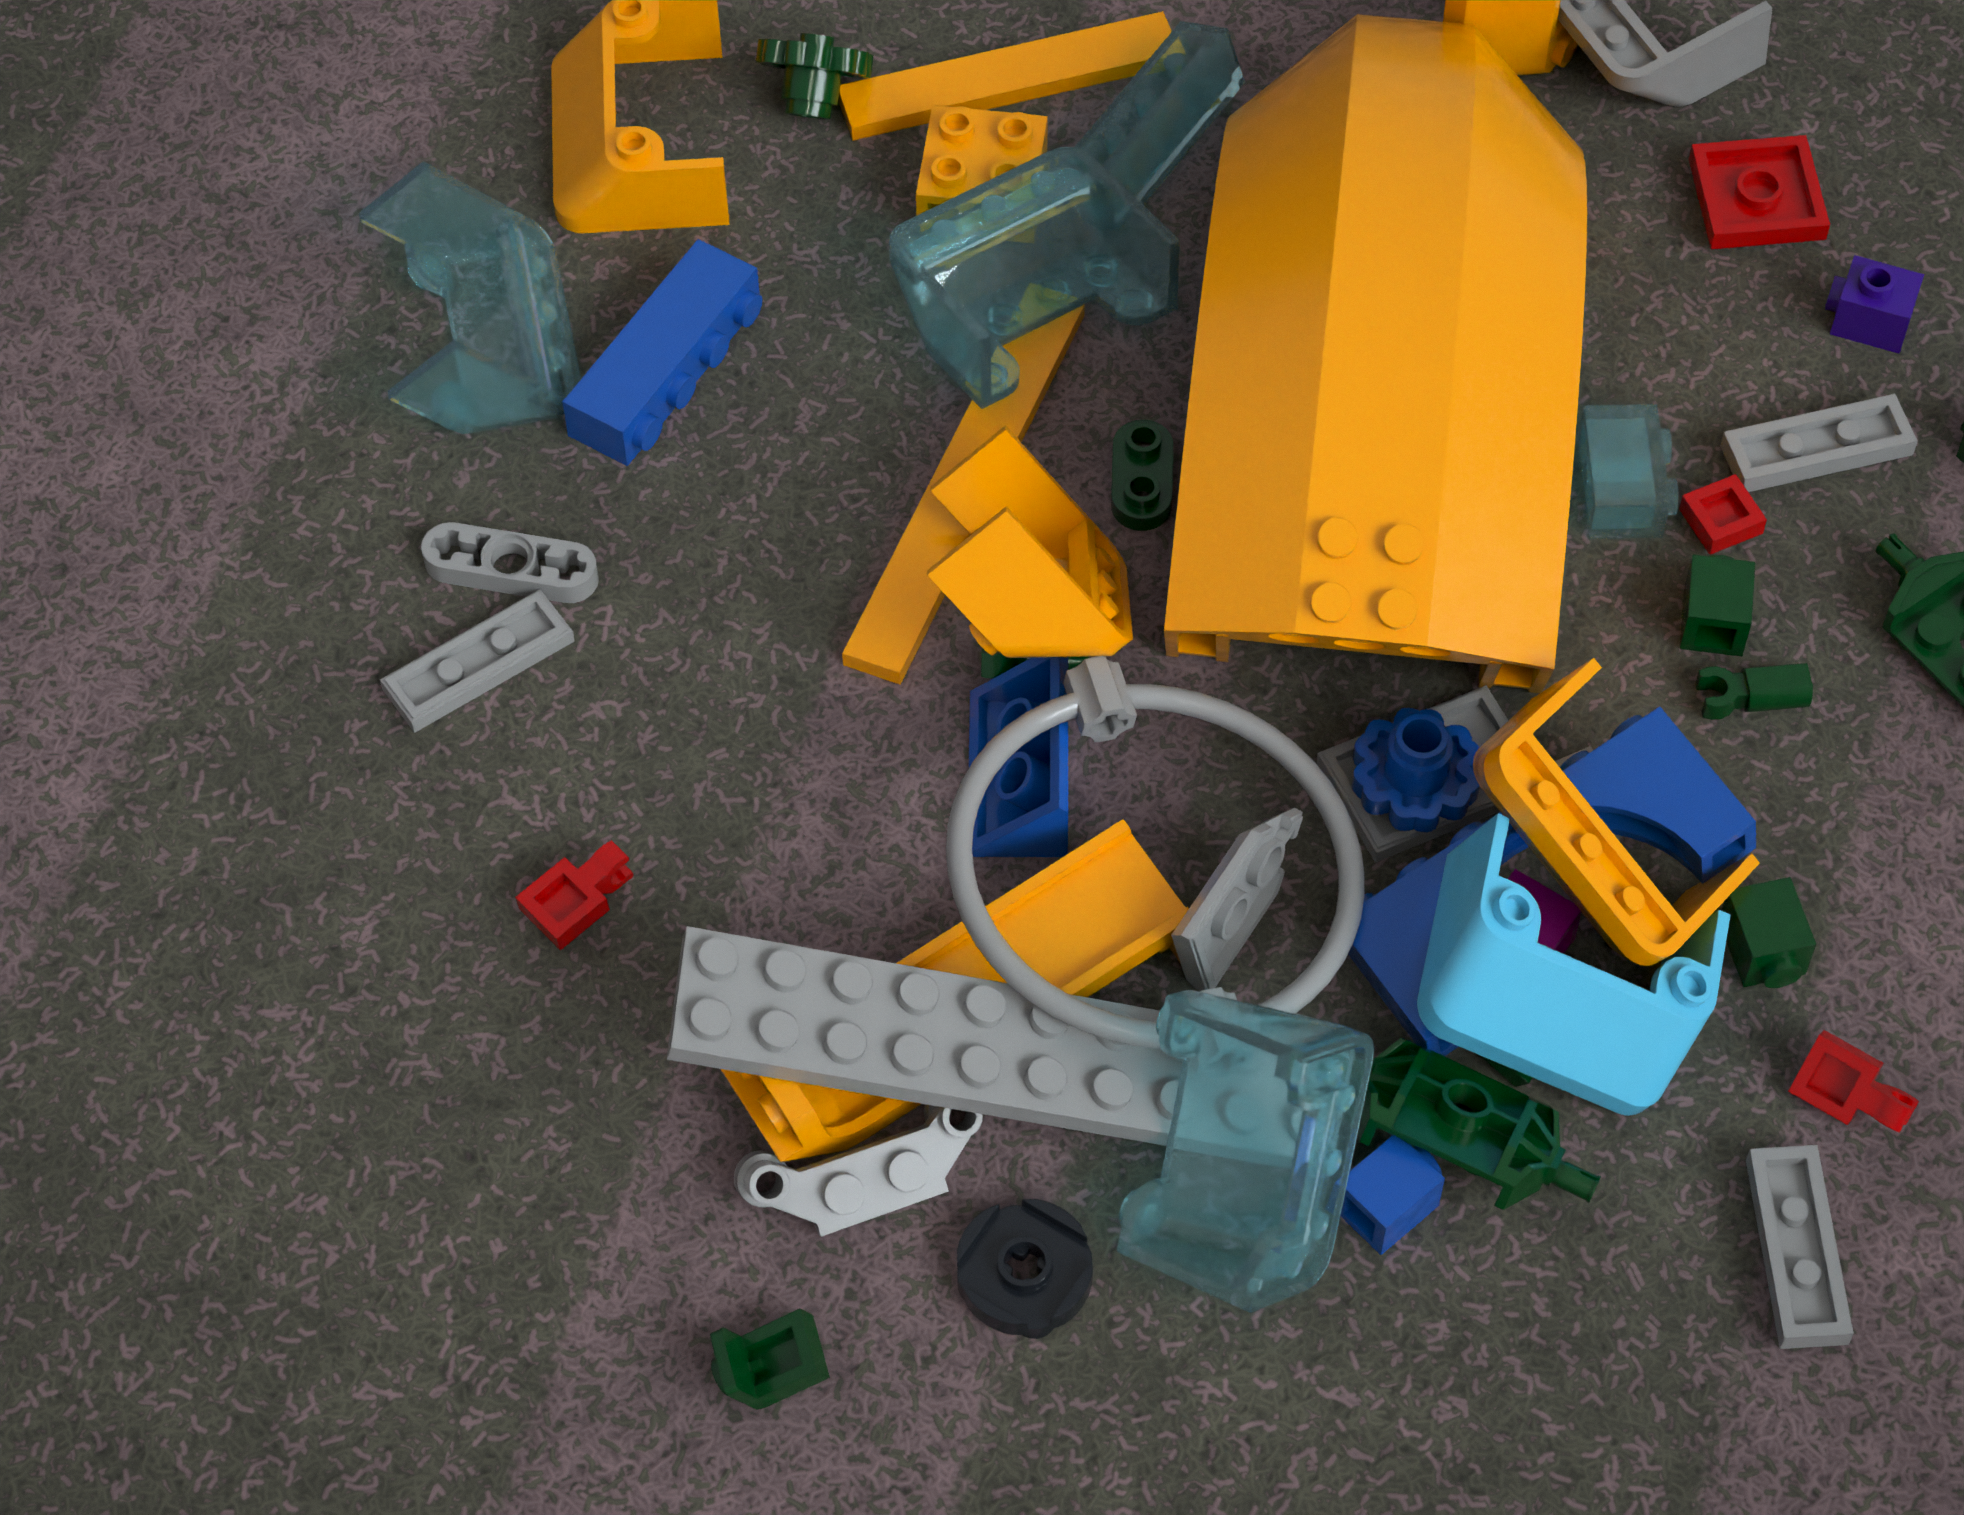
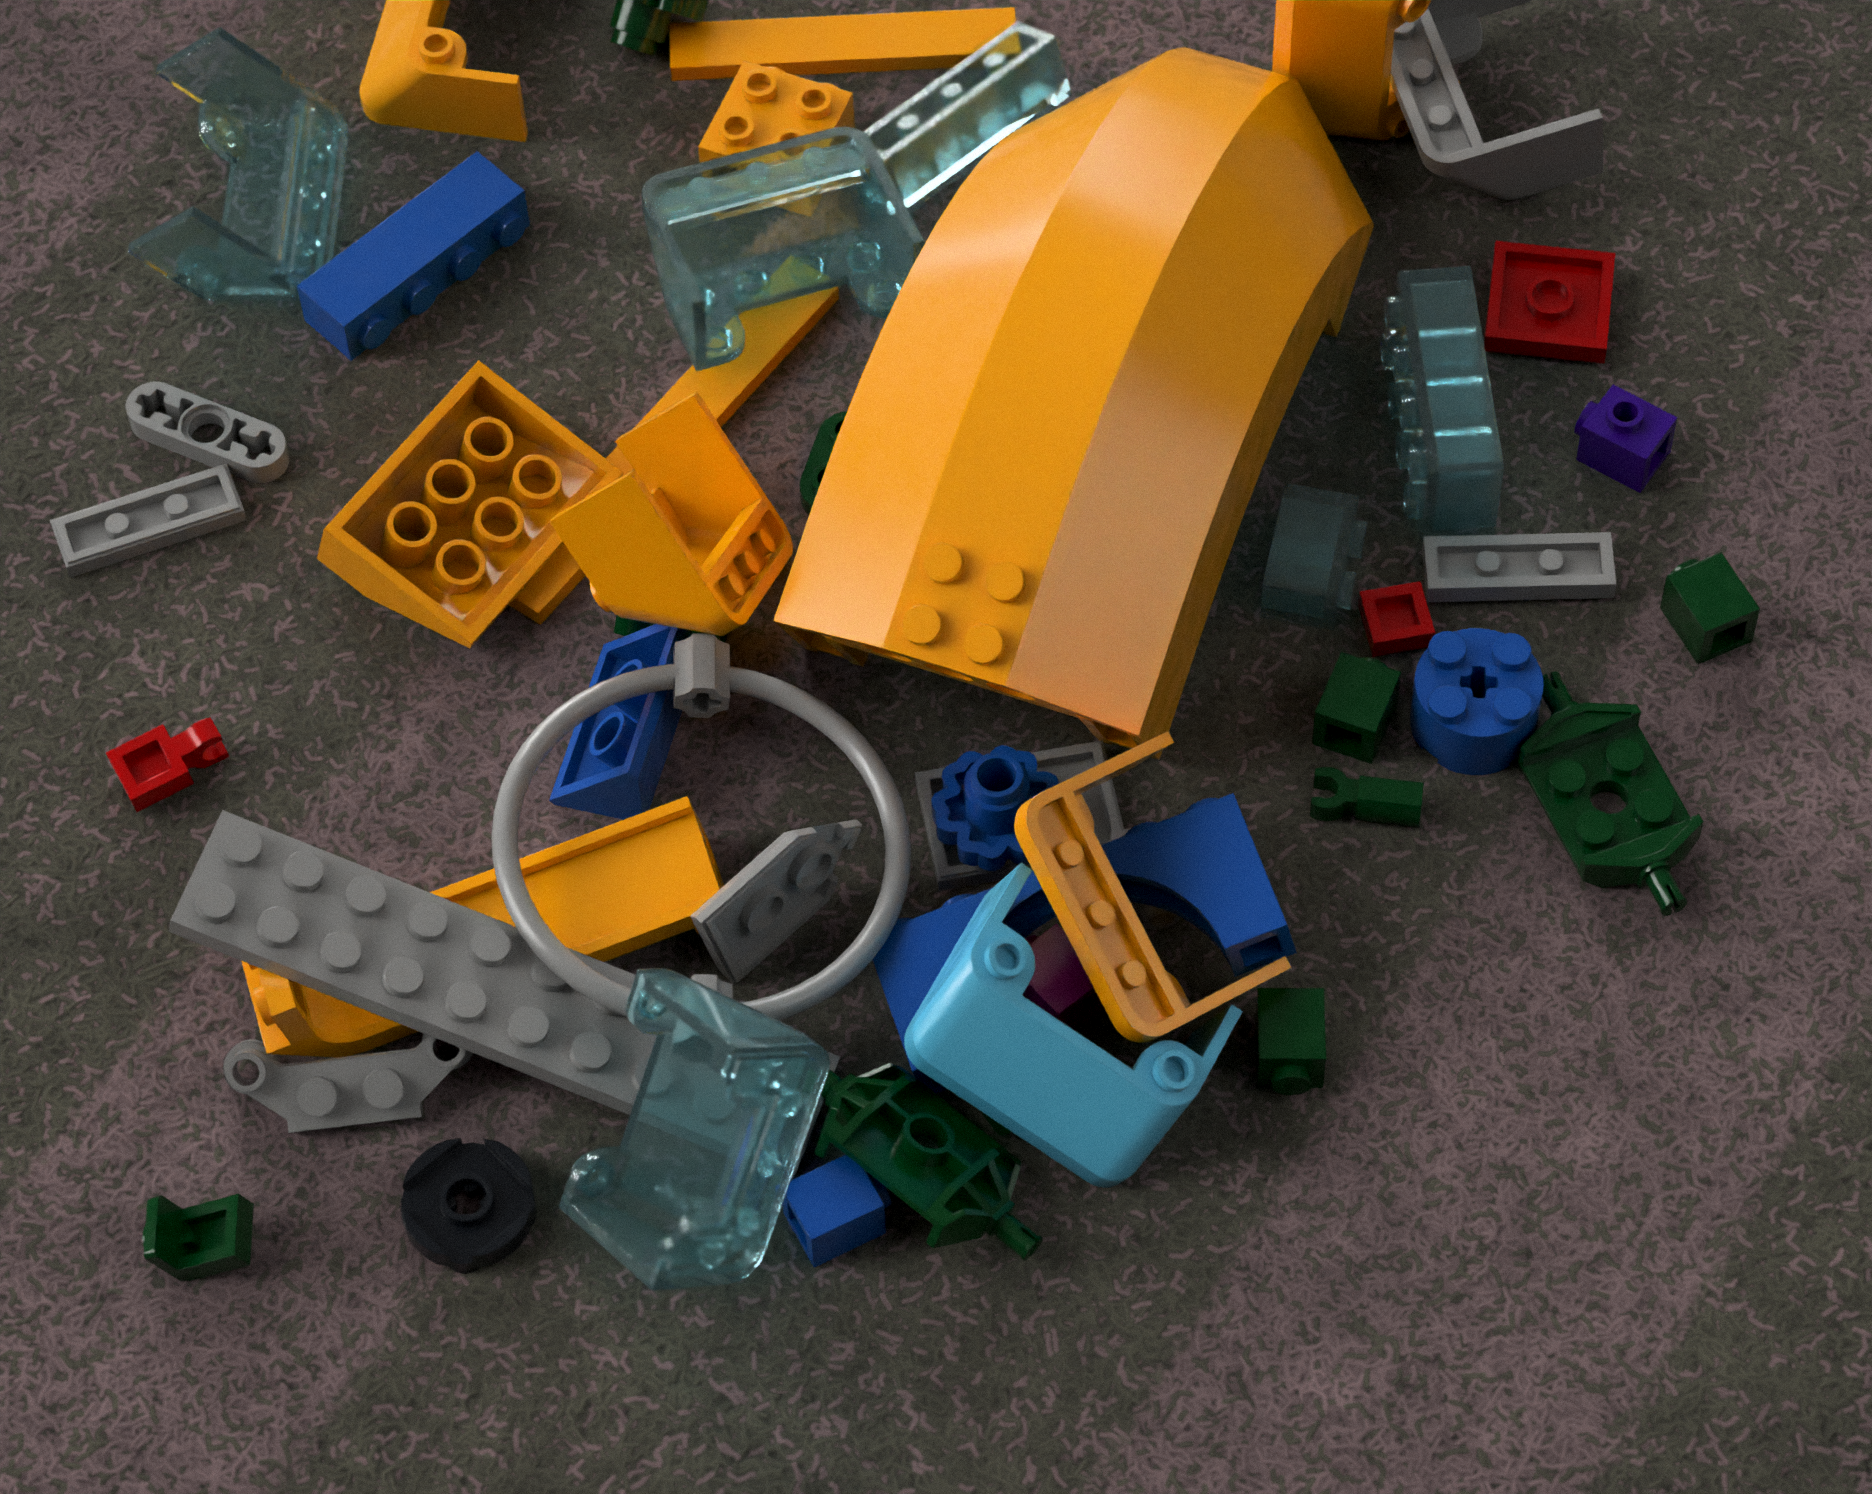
camera: 15 degrees right, 0 degrees up
light grey plate [1746,1145,1854,1349] -> none
red plate [1788,1030,1919,1132] -> none
none -> light orange slope [317,360,624,649]
none -> clear light blue brick [1381,266,1504,542]
none -> blue brick [1410,628,1544,775]

